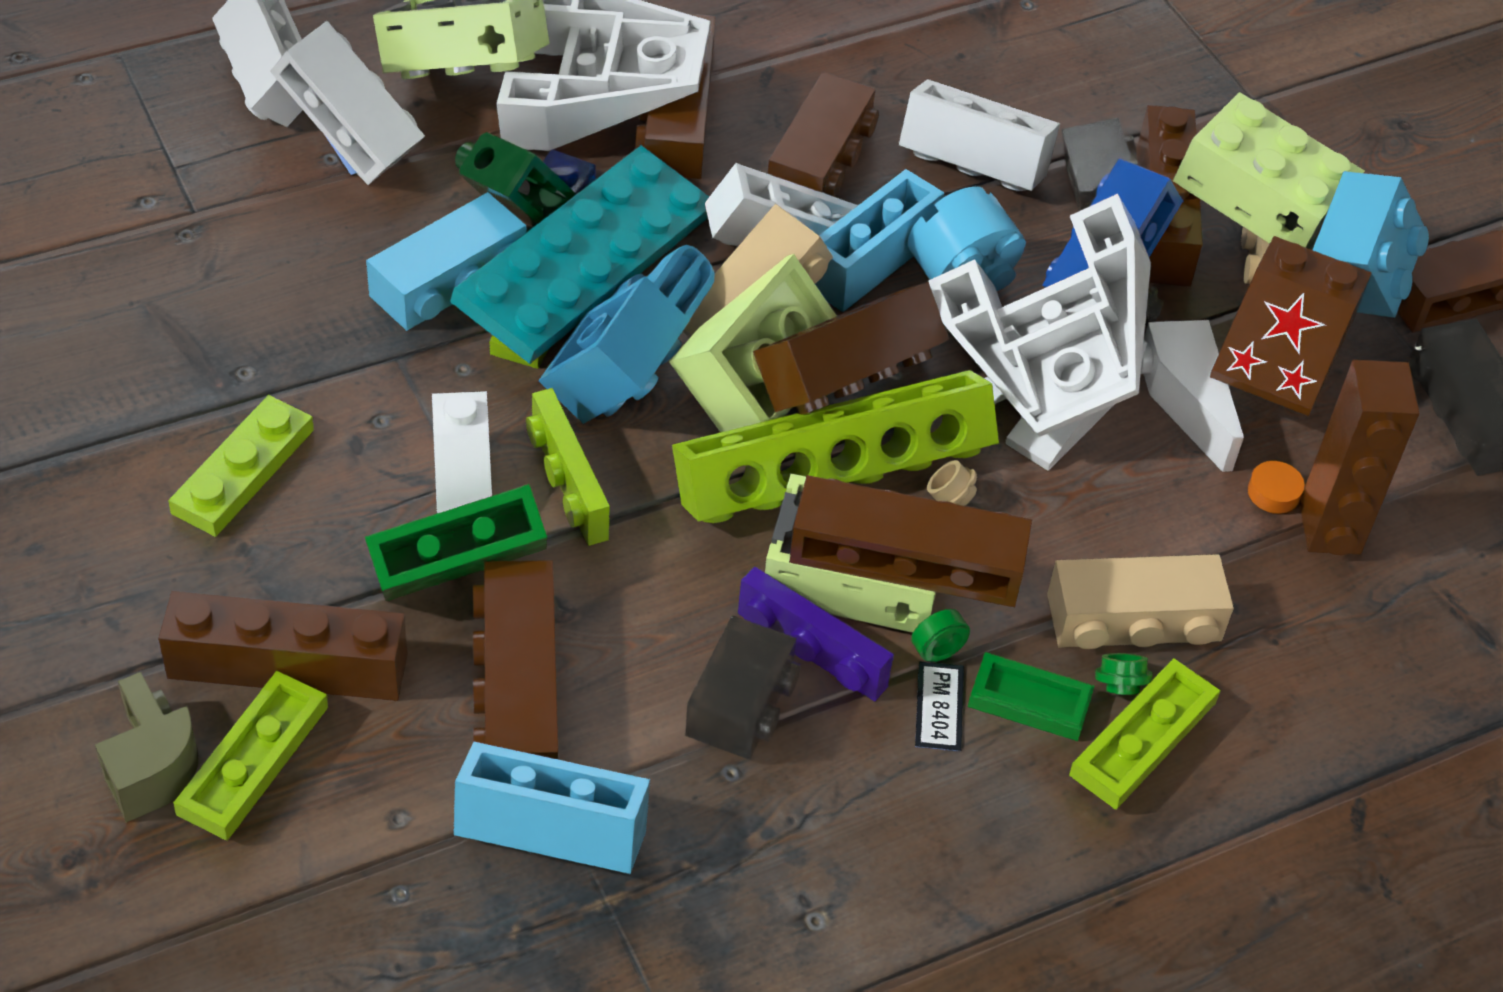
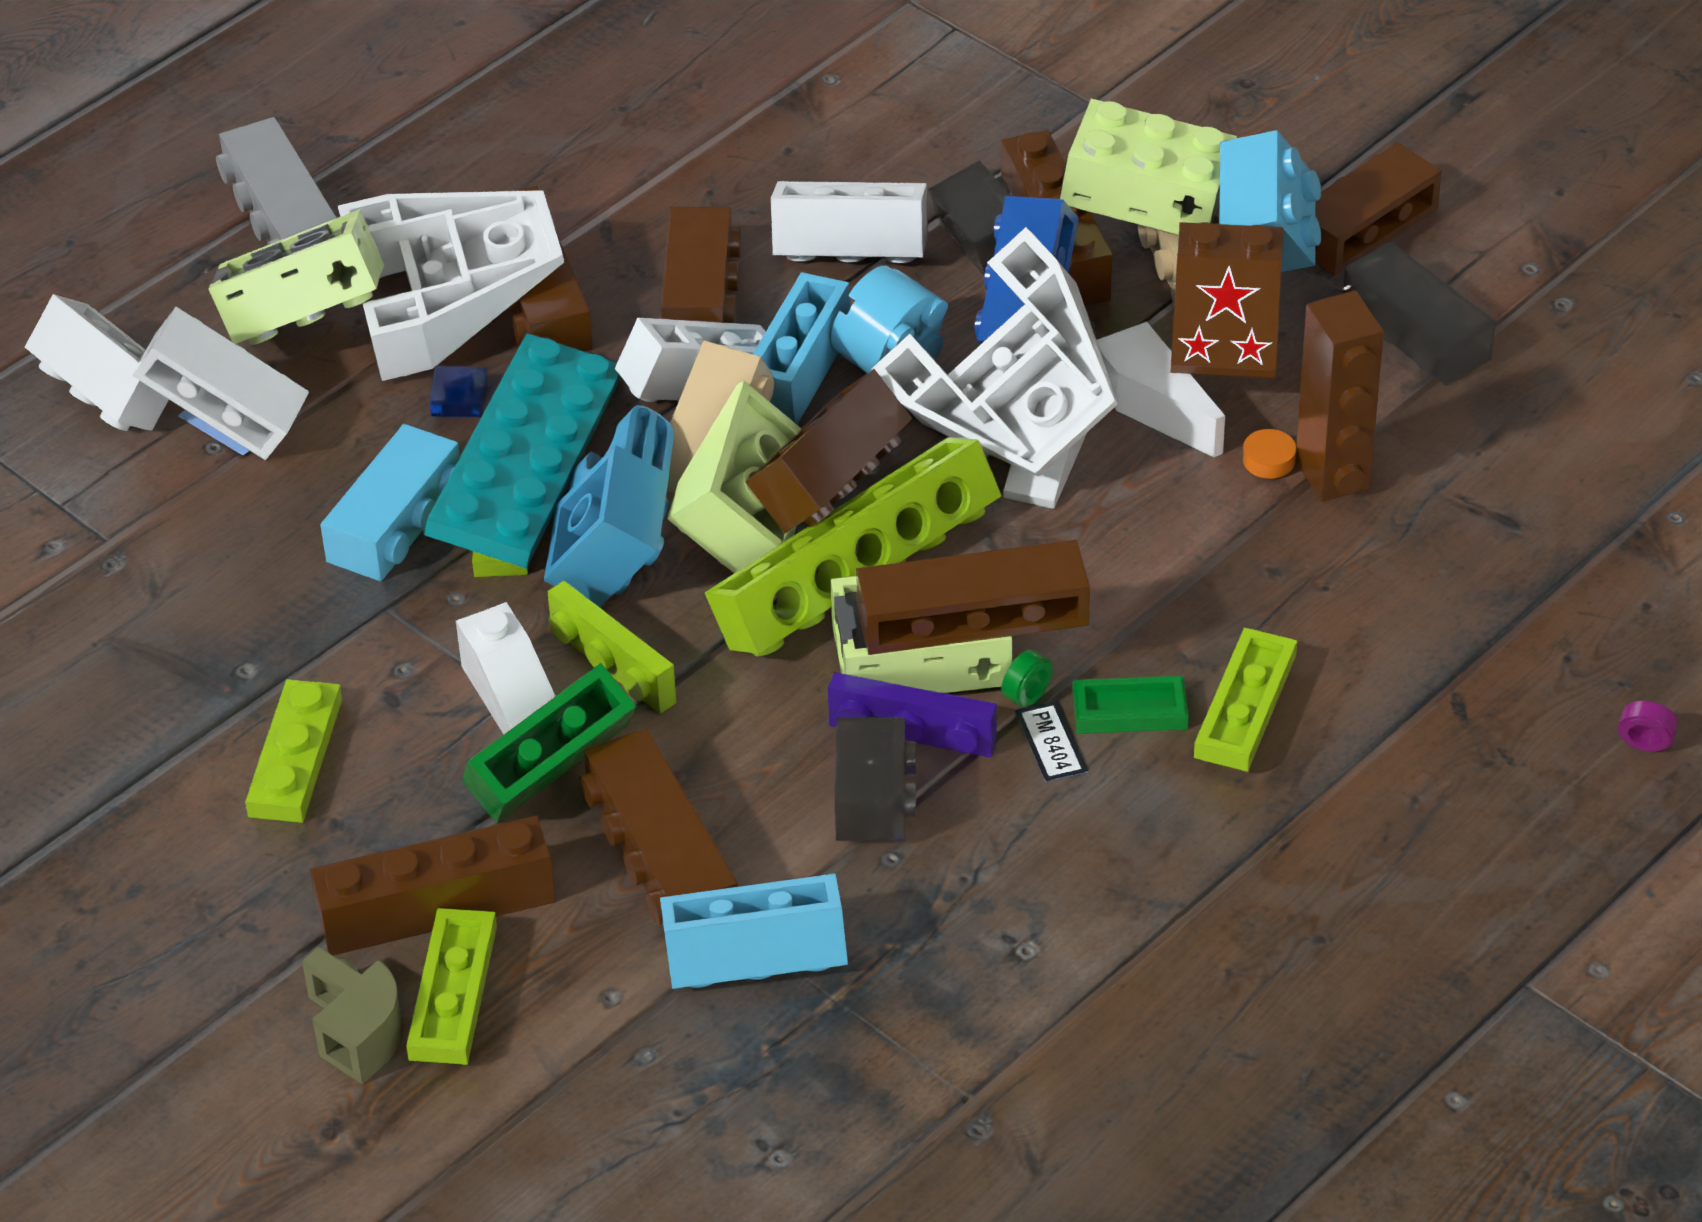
camera: 15 degrees left, 5 degrees down
dark green torso [455,132,577,227] -> none
tan plate [927,460,977,506] -> none
tan brick [1047,554,1234,649] -> none
green plate [1095,653,1153,695] -> none

